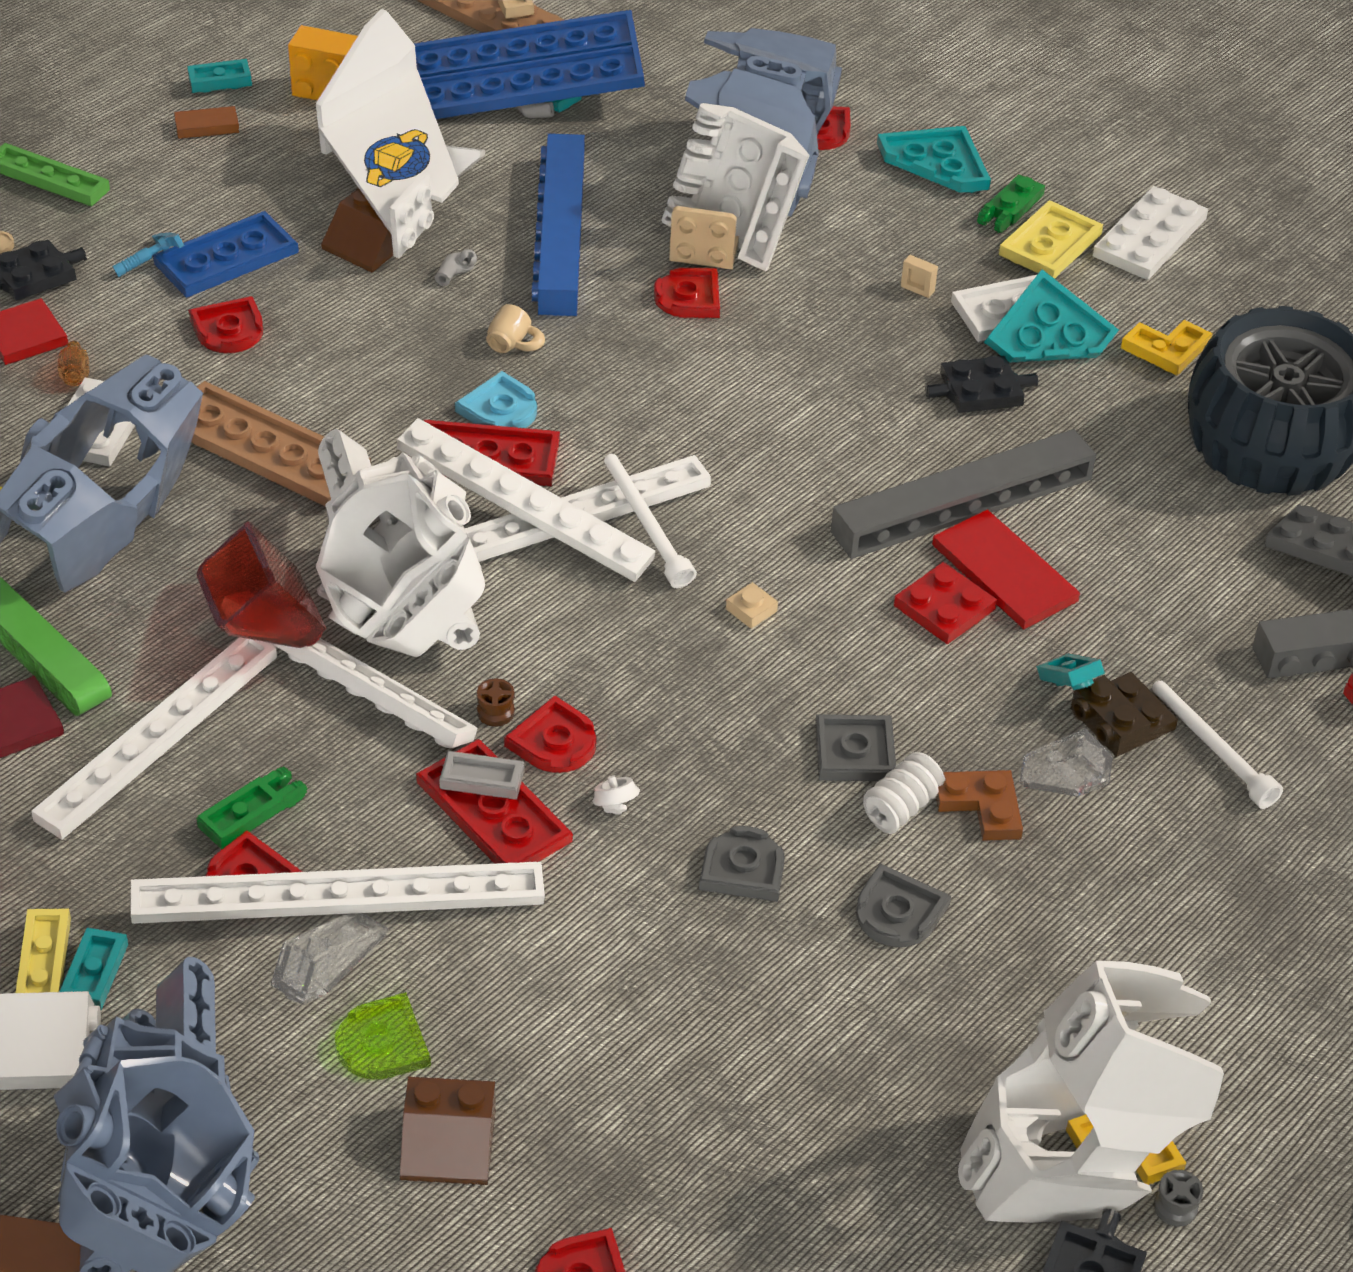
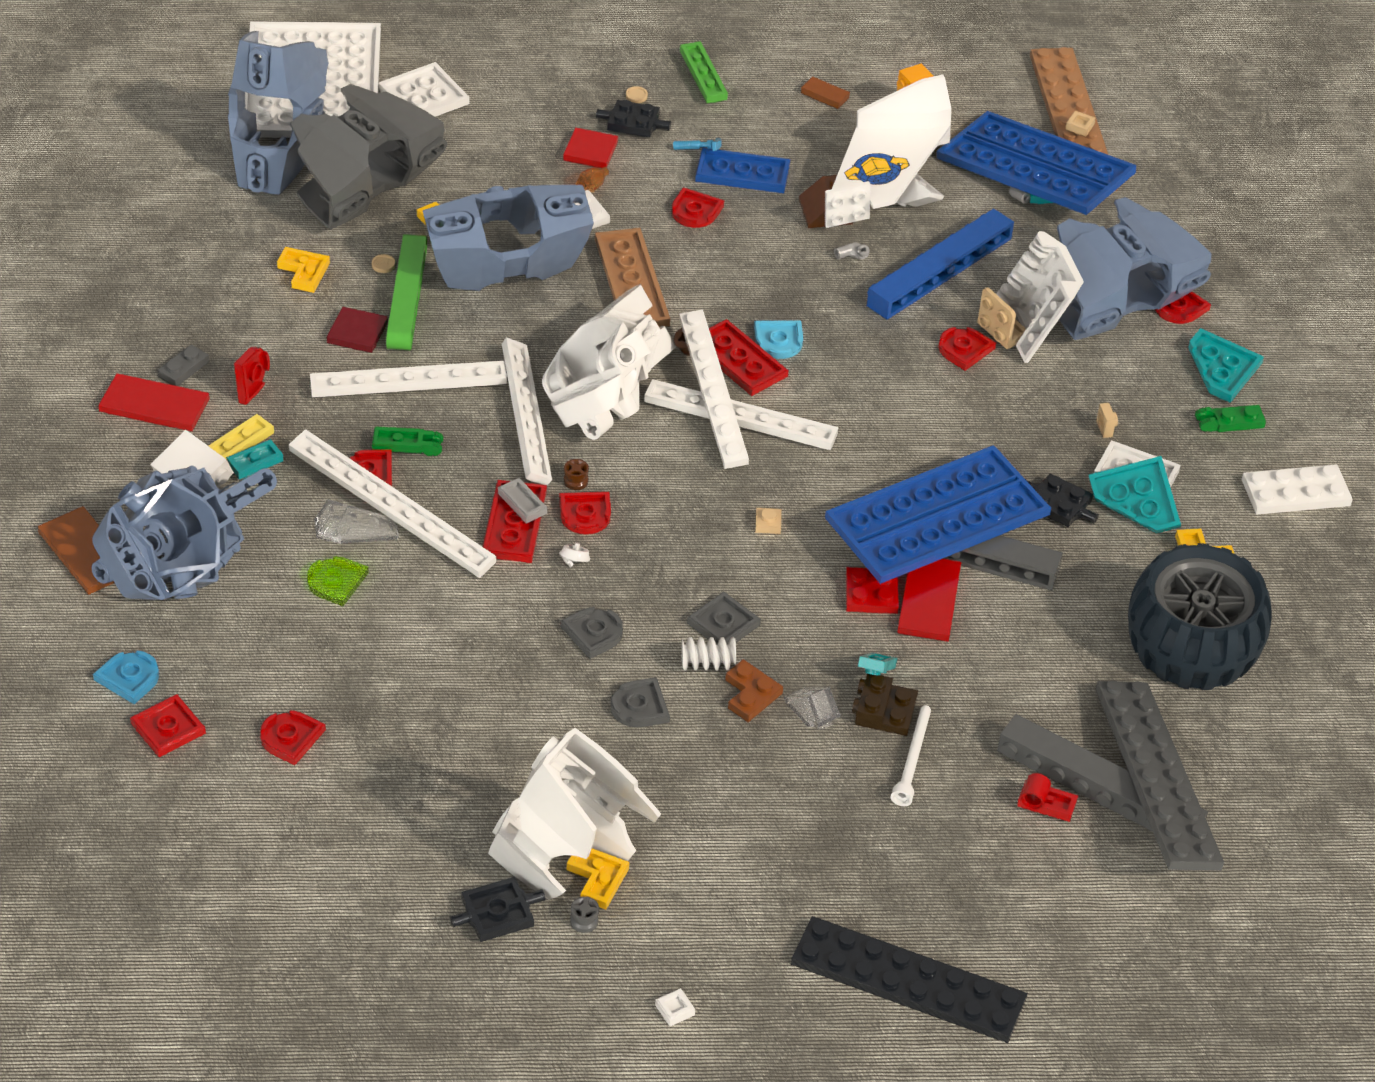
camera: 45 degrees right, 0 degrees up
teal plate [187,59,252,93] -> none
clear red windscreen [197,521,327,648] -> none
slope [400,1076,496,1185] -> none
tan piece [486,304,545,353] -> none
white piece [604,454,697,588] -> none
light yellow plate [999,200,1103,279] -> none
none -> blue plate [825,445,1051,584]

